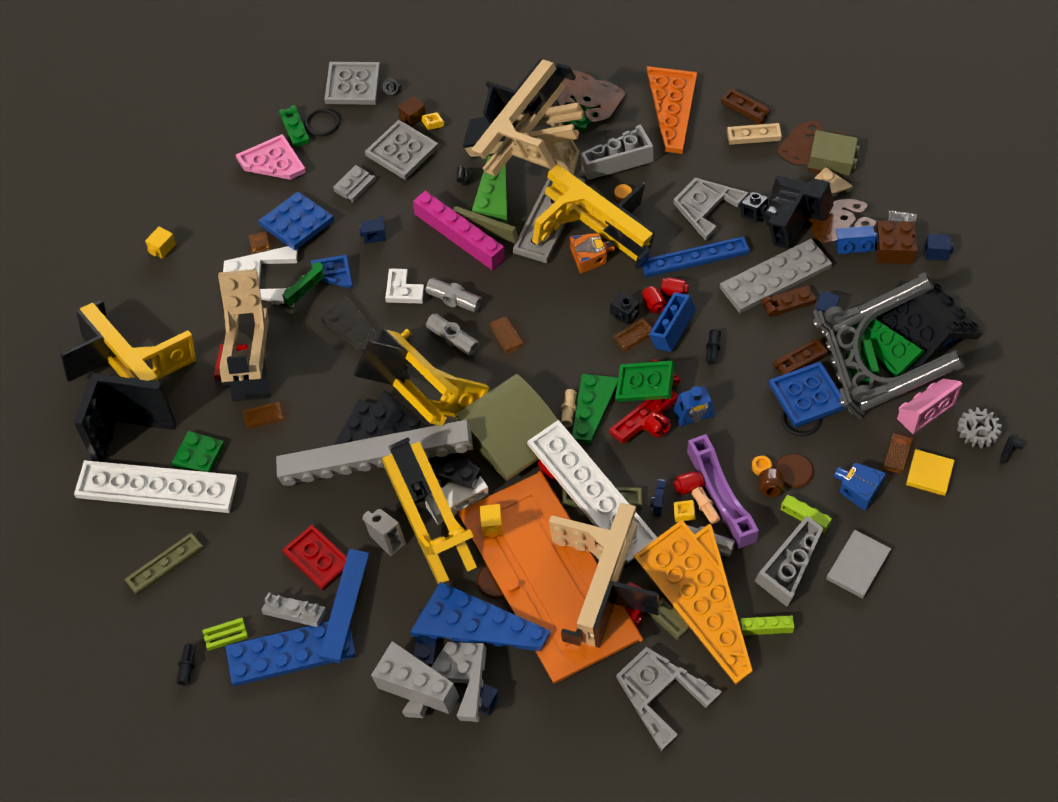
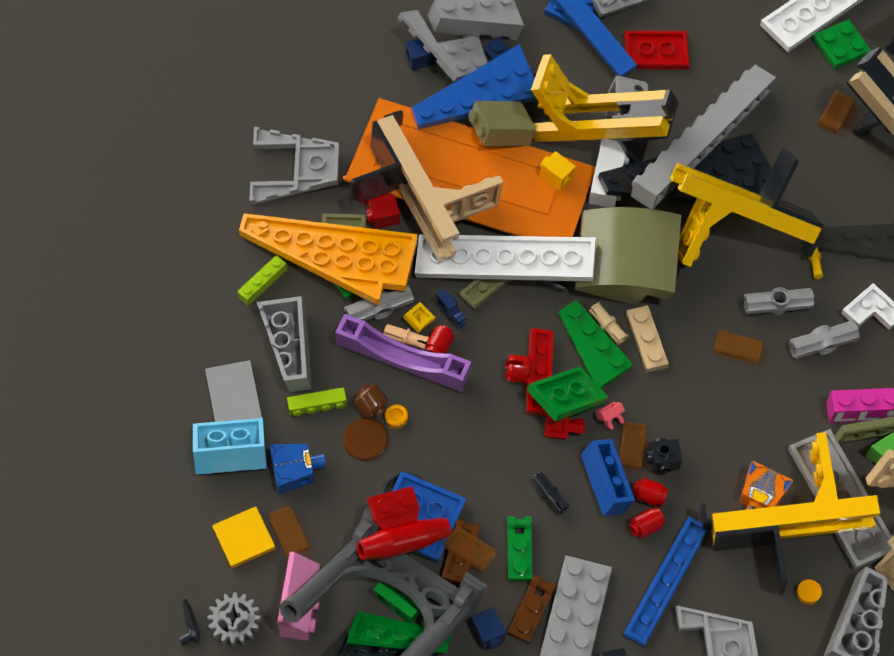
camera: 130 degrees right, 5 degrees up
blue torso [673,386,715,427] -> none
none -> medium azure slope [193,418,266,474]
none -> red plate [356,486,451,560]
none -> clear orange tile [444,525,497,572]
none -> olive brick [469,101,536,146]
none -> green plate [507,516,532,582]
none -> coral tile [594,402,625,430]
none -> tan plate [626,305,669,373]

